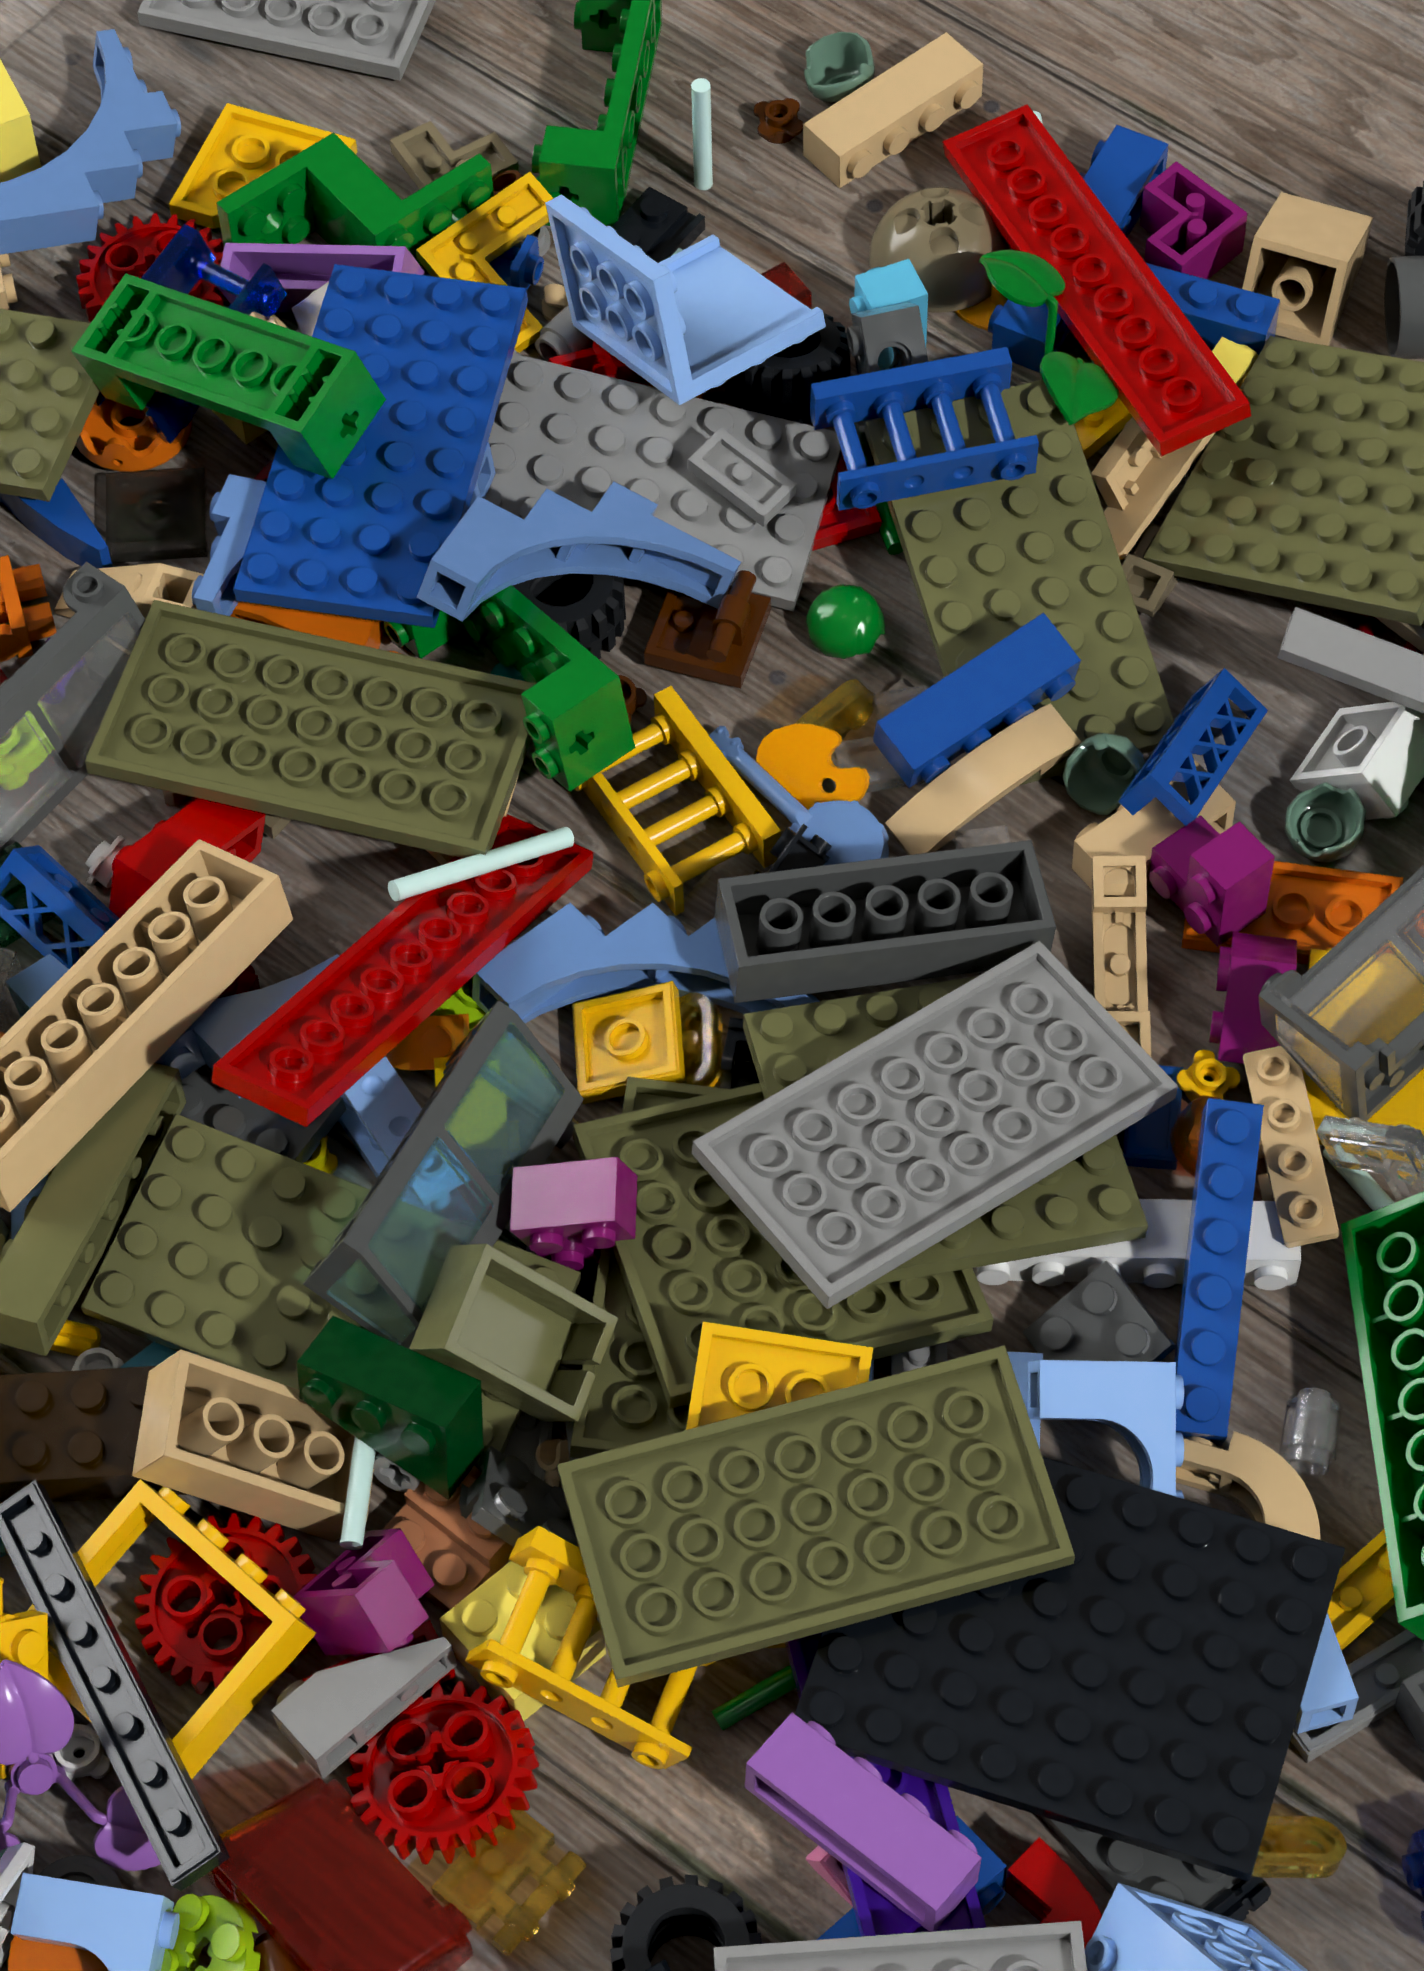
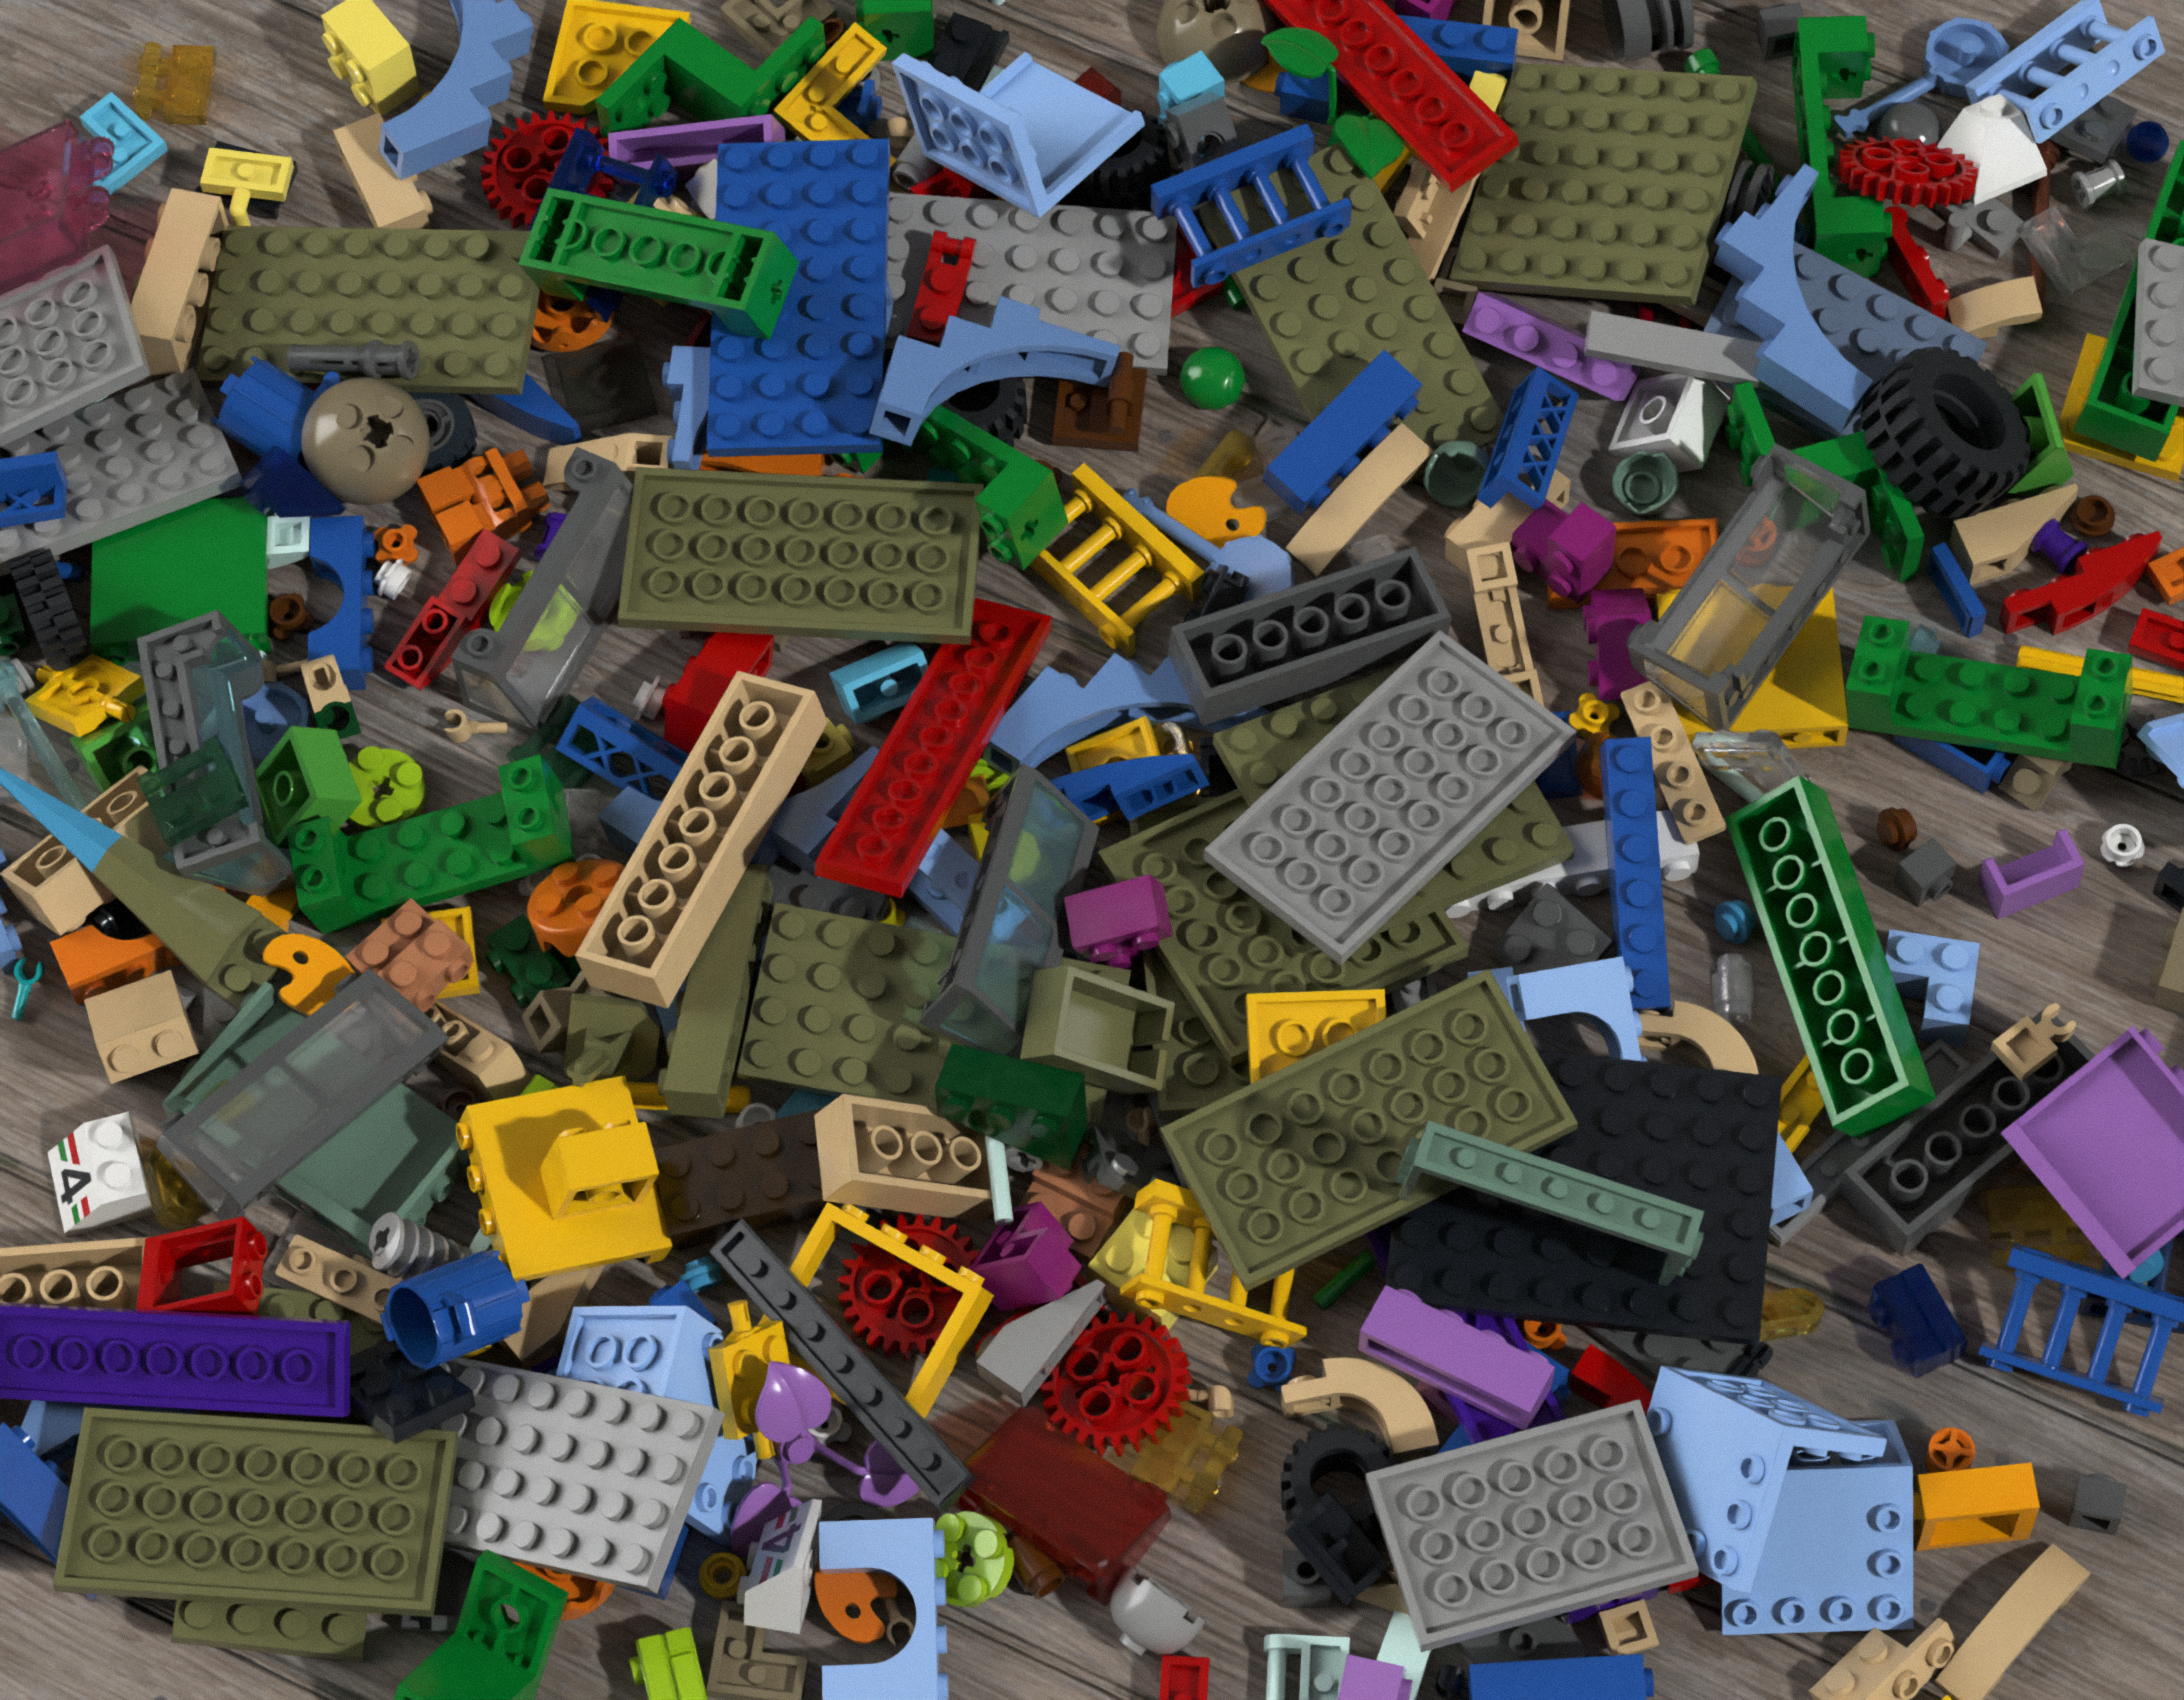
camera: 10 degrees left, 5 degrees up
light aqua bar [388,827,574,901] -> none
light grey plate [688,427,797,527] -> none
none -> light yellow brick [801,717,856,789]
none -> medium azure brick [829,641,928,725]
none -> red plate [907,229,977,347]
none -> blue slope [1026,754,1210,826]
none -> tan hand [1187,1385,1234,1419]
none -> blue plate [1247,1343,1297,1392]
none -> tan arch [1281,1357,1440,1465]
none -> sand green panel [1394,1120,1704,1287]
none -> medium lavender brick [1462,292,1642,401]
none -> orange plate [1517,1319,1567,1351]
none -> dark azure plate [1714,900,1756,944]

